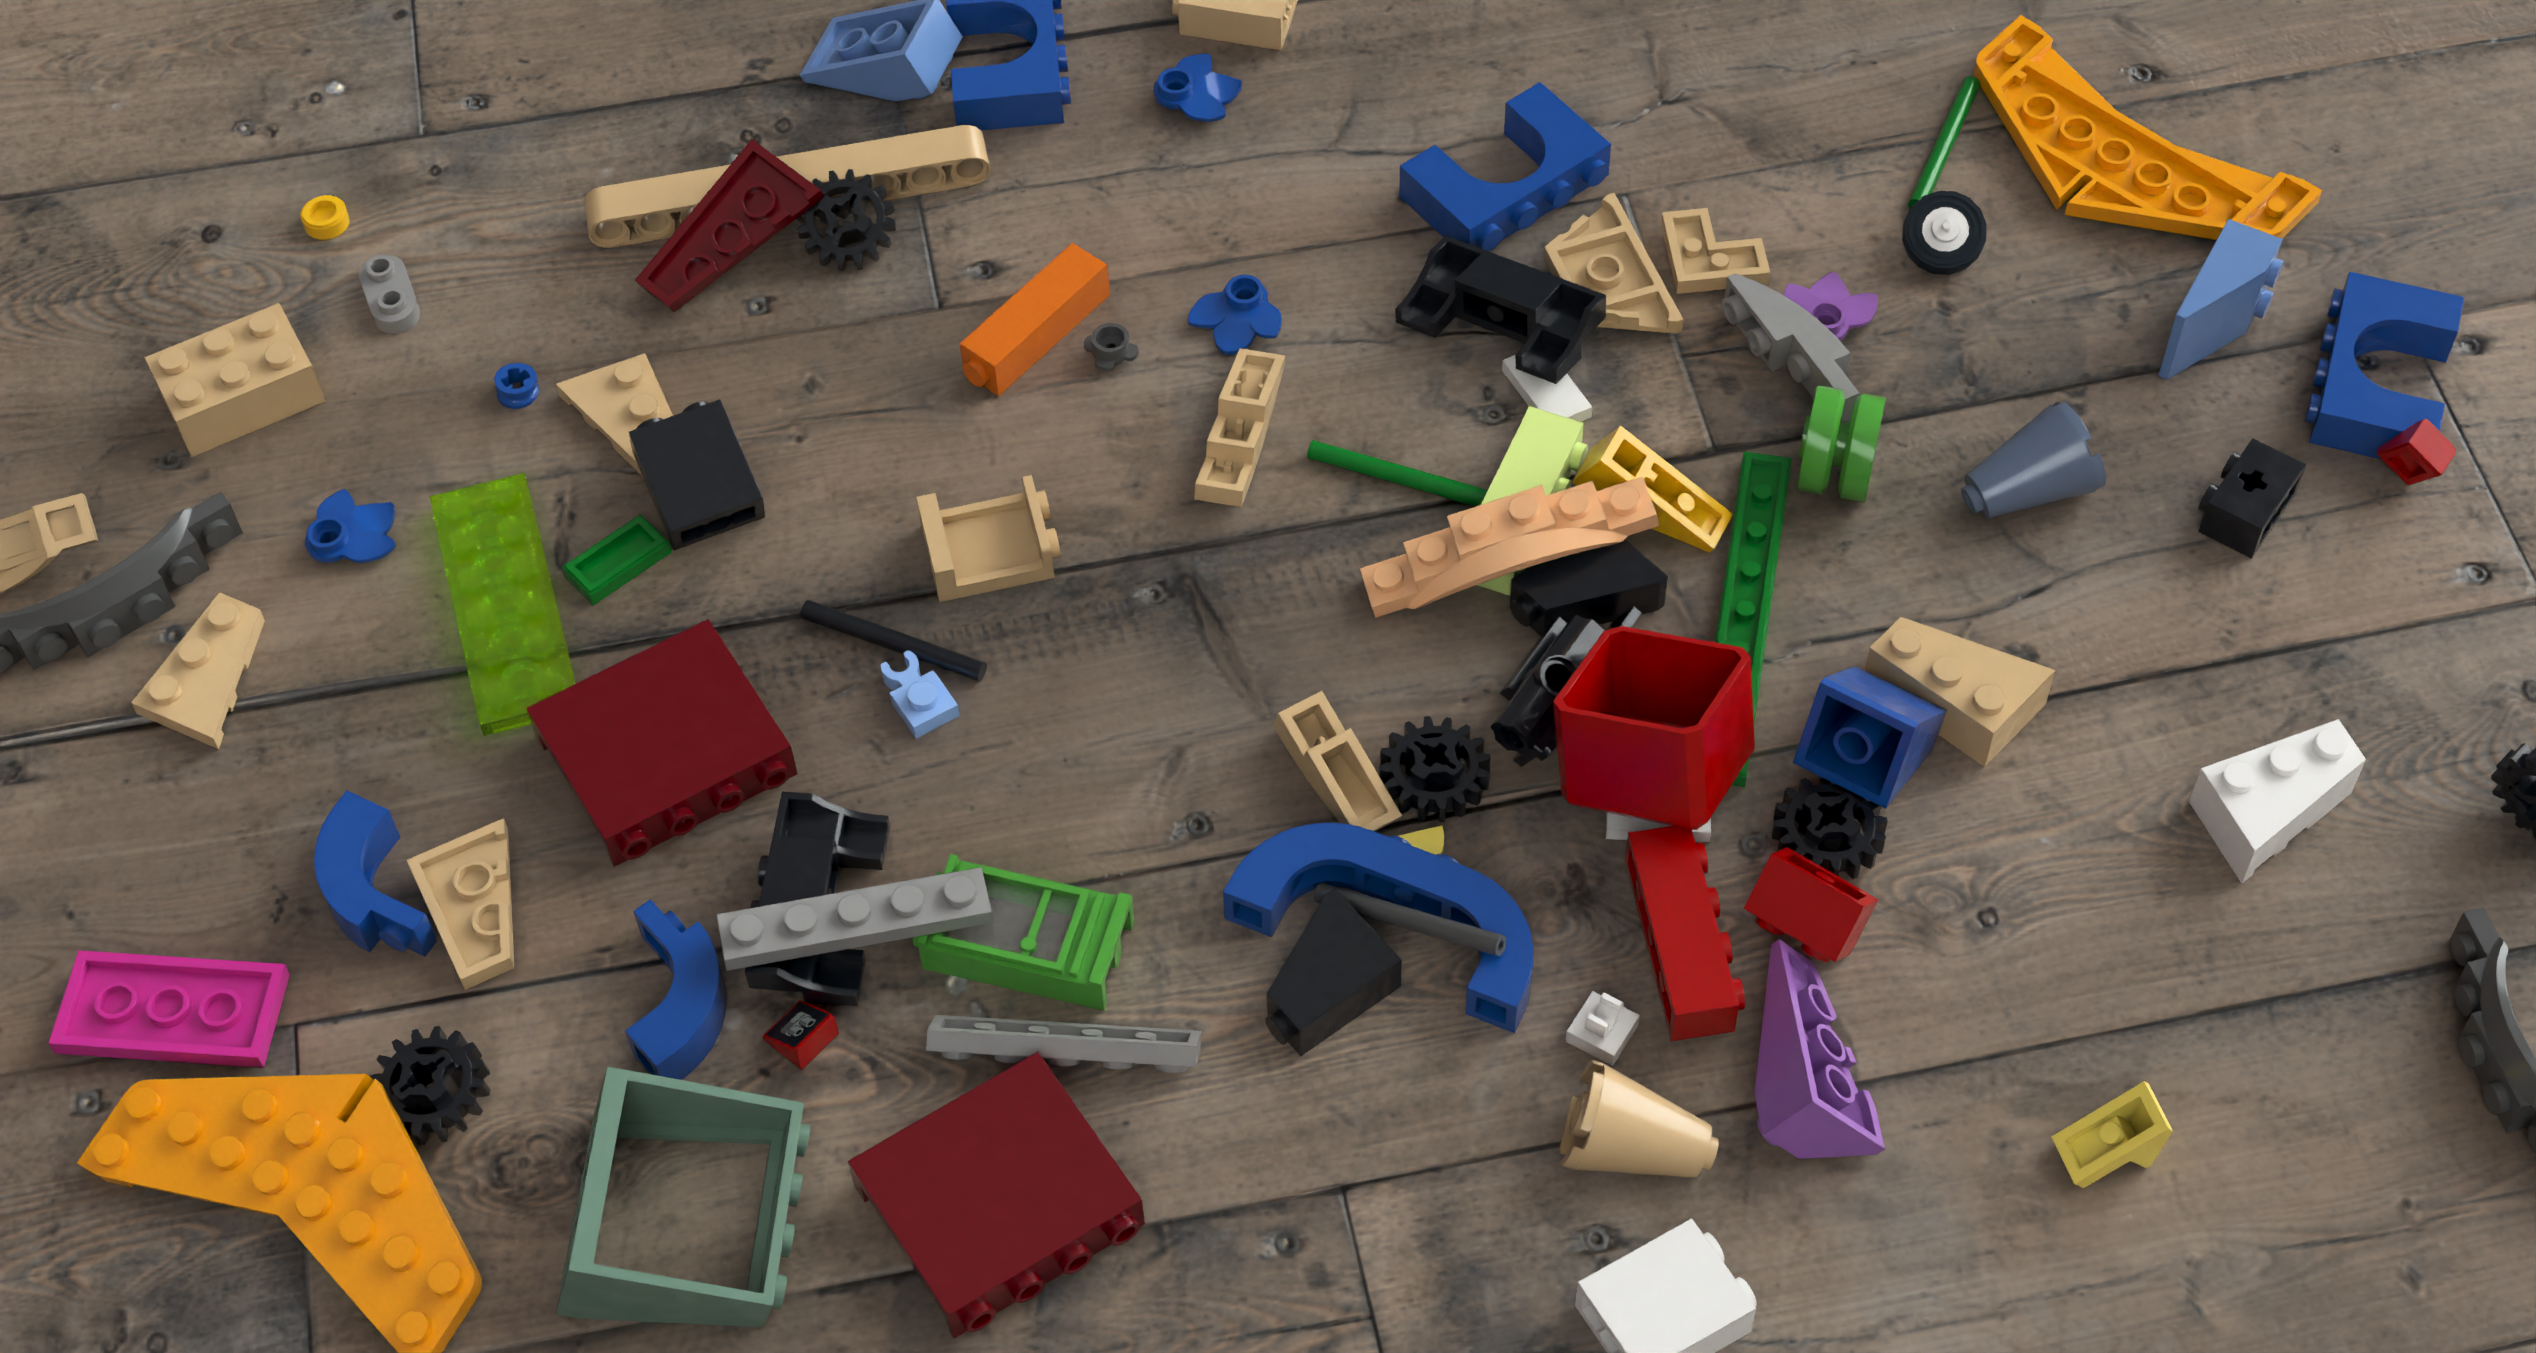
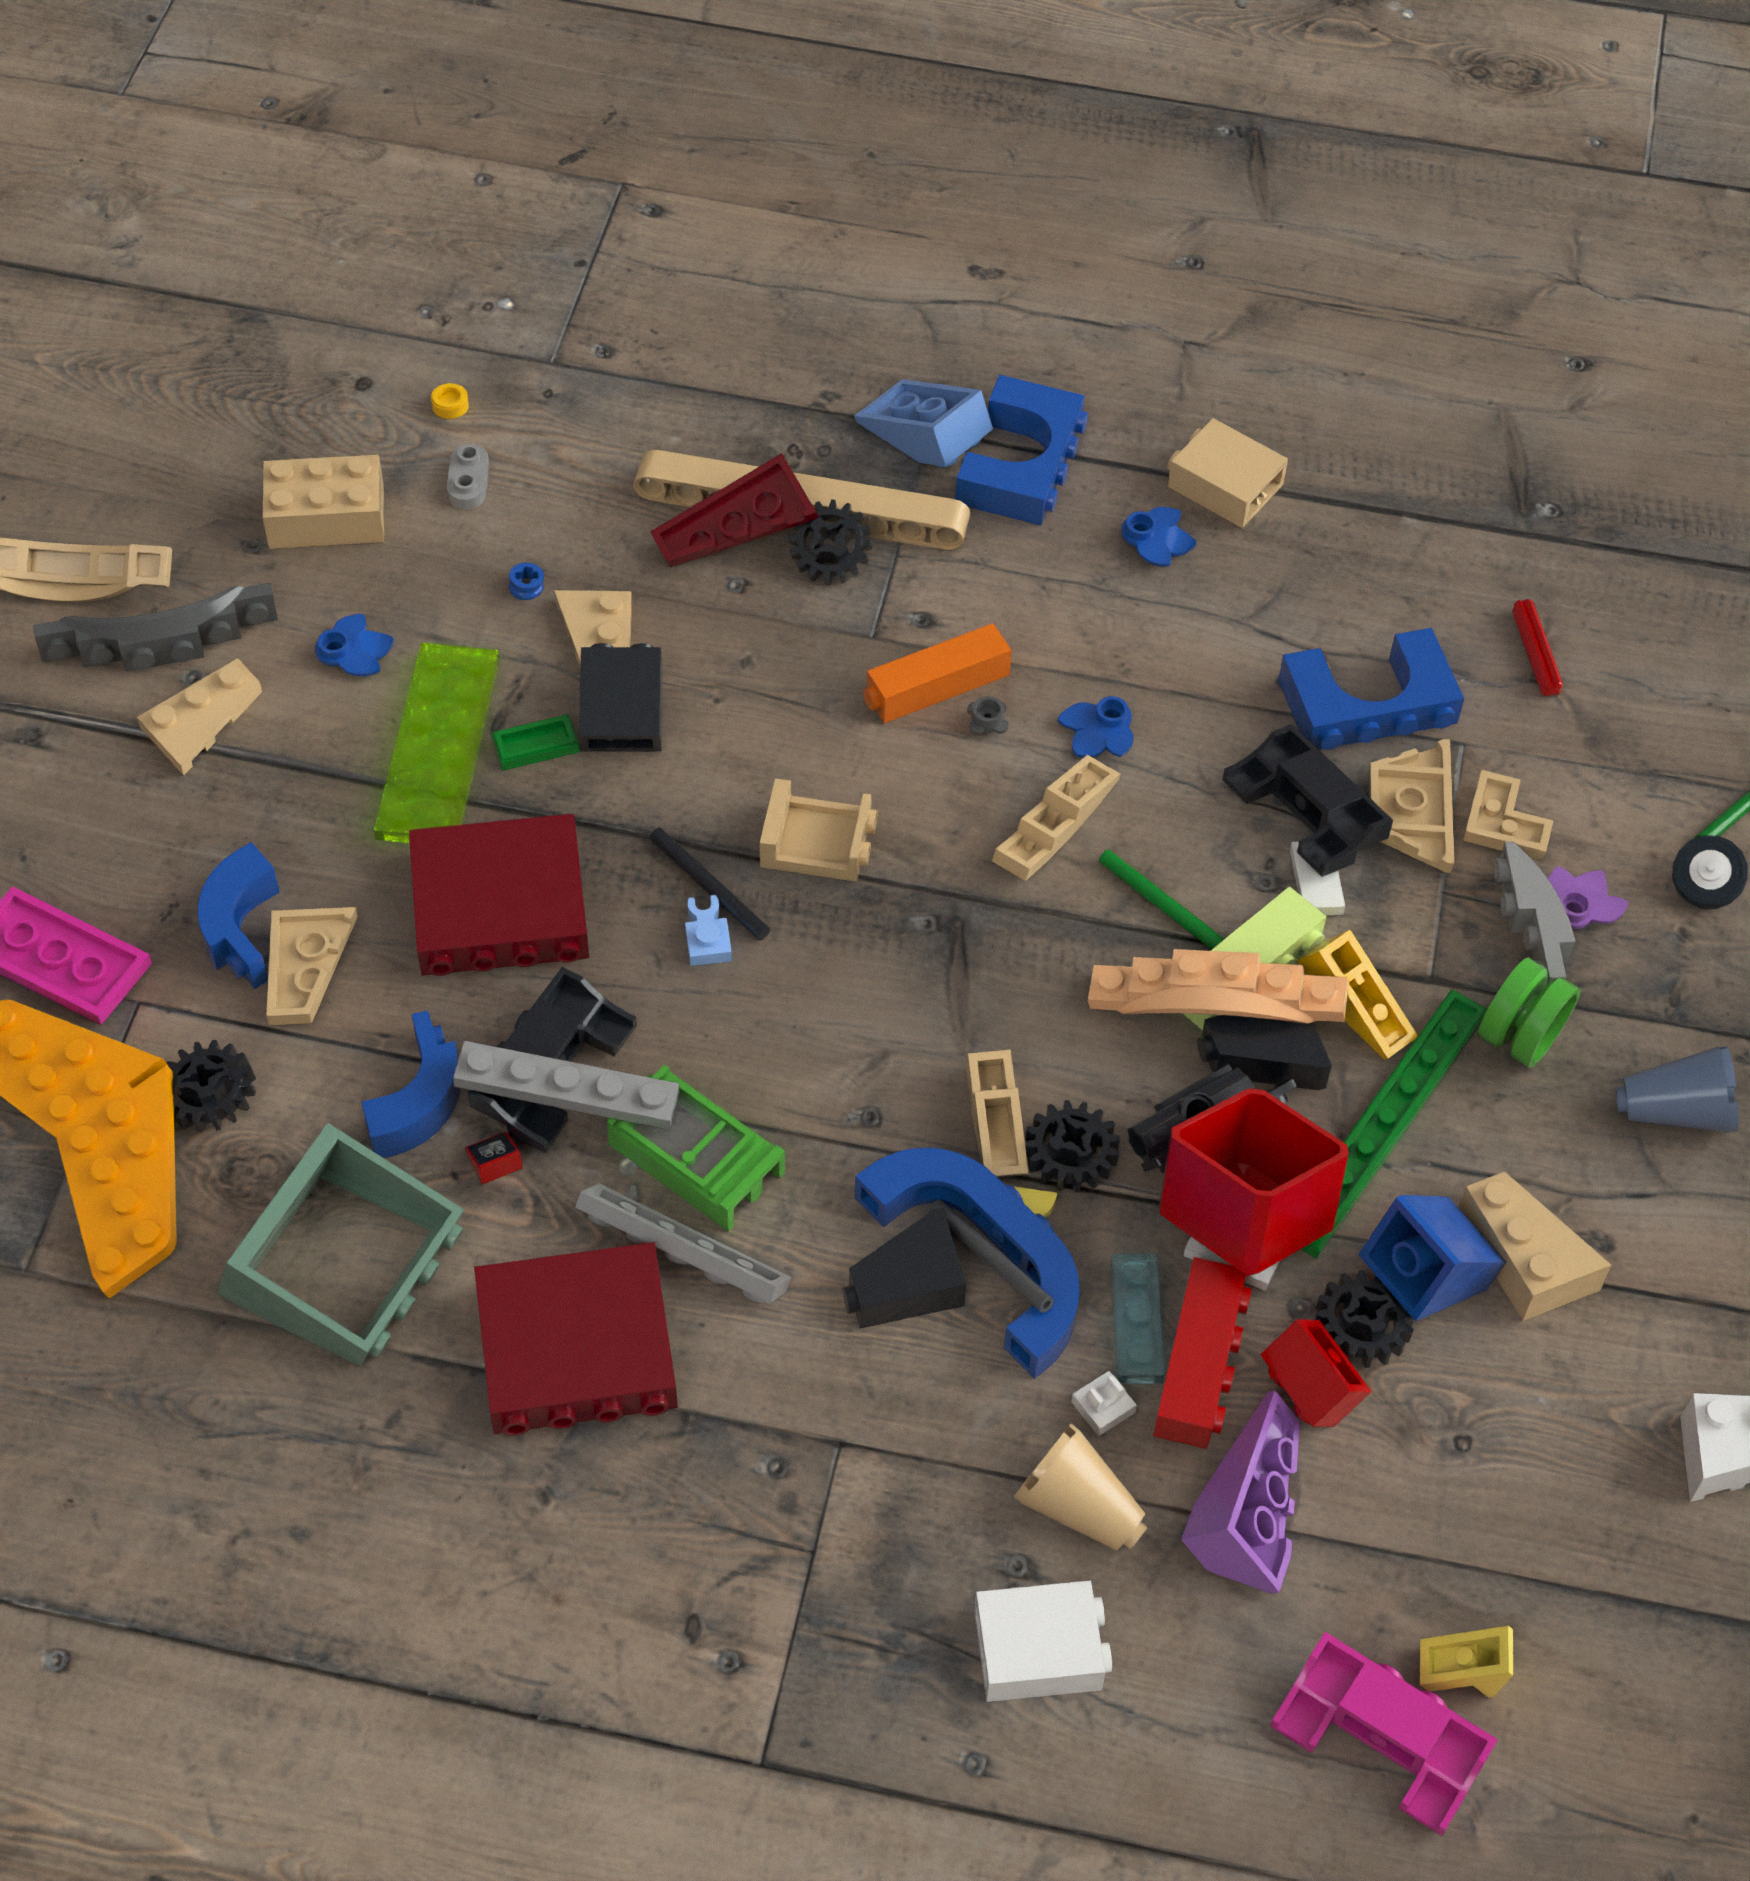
camera: 20 degrees right, 0 degrees up
none -> clear light blue plate [1111,1254,1165,1384]
none -> dark pink bracket [1270,1632,1498,1836]
none -> red axle [1512,599,1563,697]

